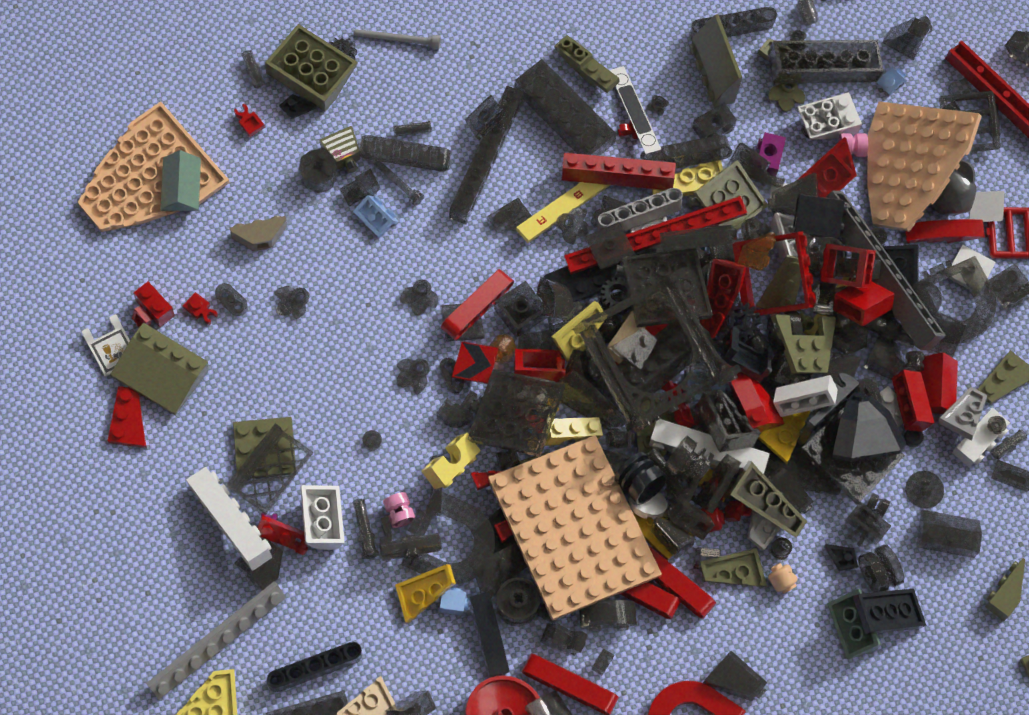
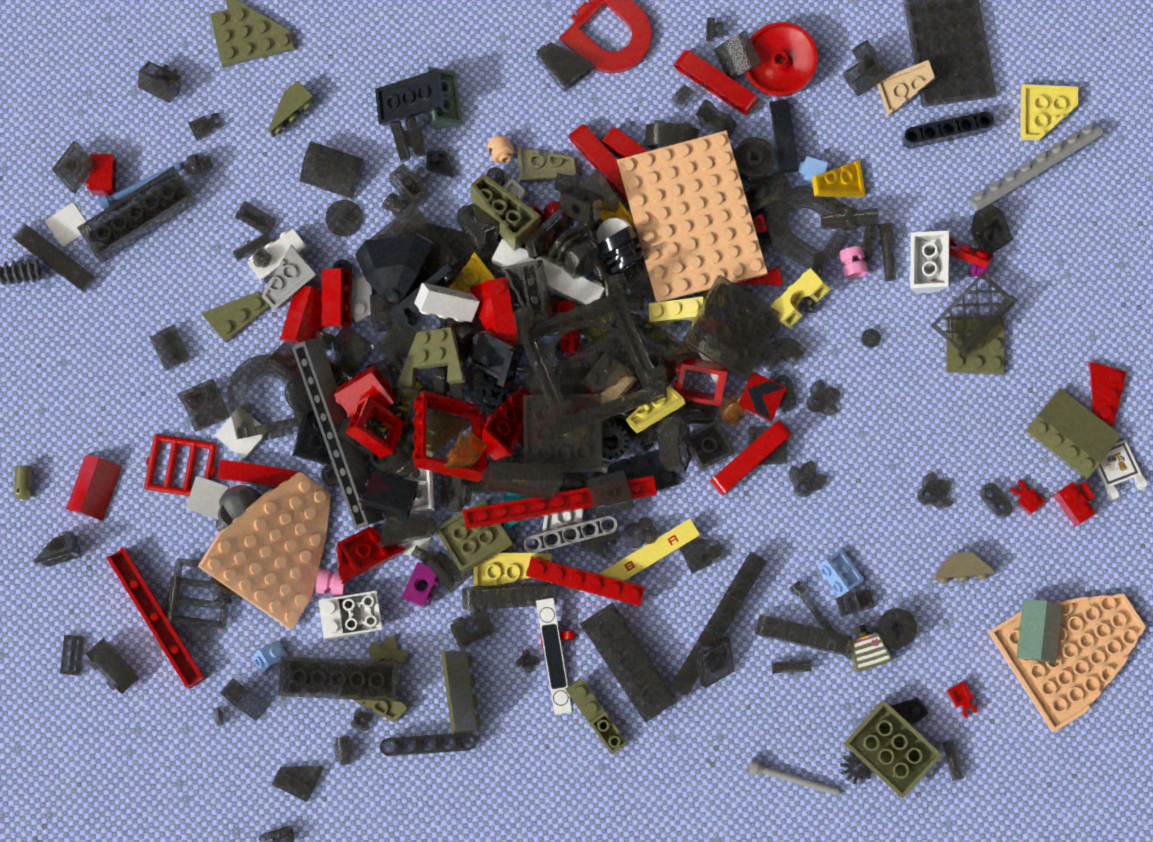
camera: 165 degrees left, 10 degrees up
white brick [186,467,272,571] -> none

